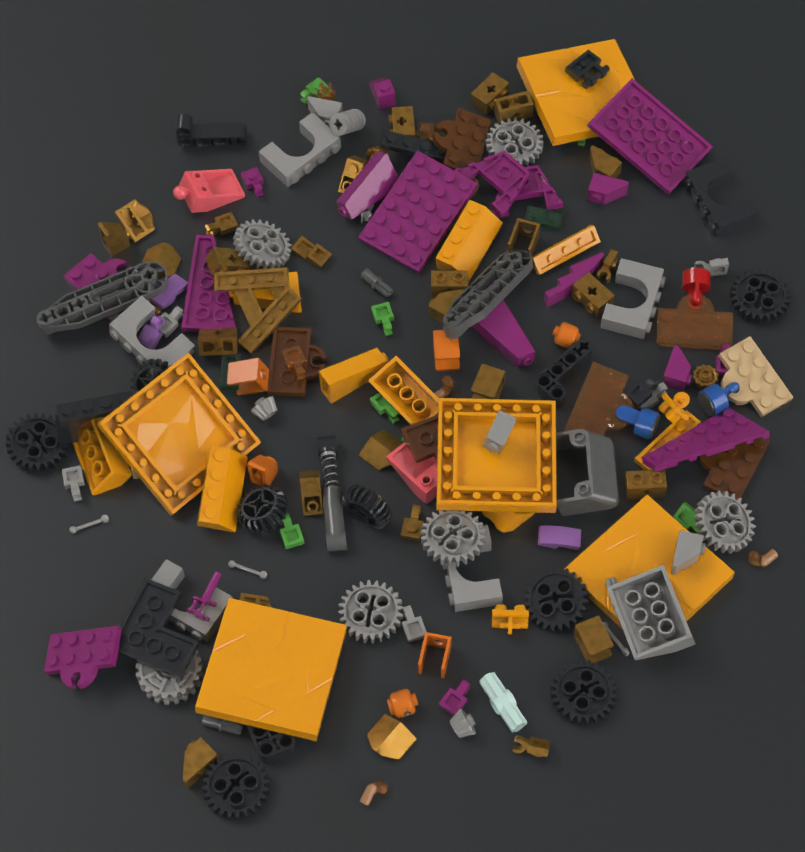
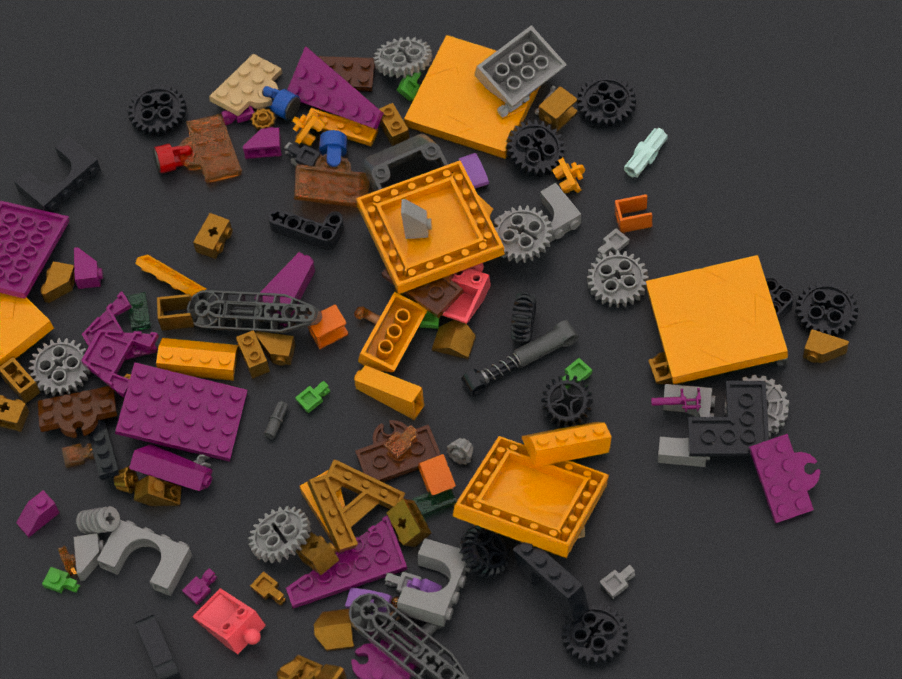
camera: 110 degrees left, 0 degrees up
light grey hinge [69,515,109,534] -> none
light orange slope [73,417,132,495] -> none
light grey hinge [228,560,267,580] -> none
orange slope [247,455,279,487] -> none
pearl gold slope [291,236,332,268] -> none
pearl gold slope [300,470,323,516] -> none
medium nougat arm [360,780,388,806] -> none
slope [367,714,417,761] -> none
bright green plate [370,393,399,424] -> none
orange head [387,689,419,718] -> none
pearl gold brick [389,106,415,137] -> none
pearl gold plate [400,504,424,542] -> none
magenta plate [439,680,471,716] -> none
light grey piece [450,709,476,738] -> none
pearl gold piece [471,364,505,399] -> none
pearl gold plate [513,735,551,757] -> none
magenta slope [544,252,604,307] -> none
orange head [552,322,581,349] -> none
pearl gold plate [596,249,619,284] -> none
light grey arch [601,258,666,339] -> none
light grey slope [671,530,706,575] -> none
light grey plate [694,258,729,276] -> none
arm [748,549,778,567] -> none

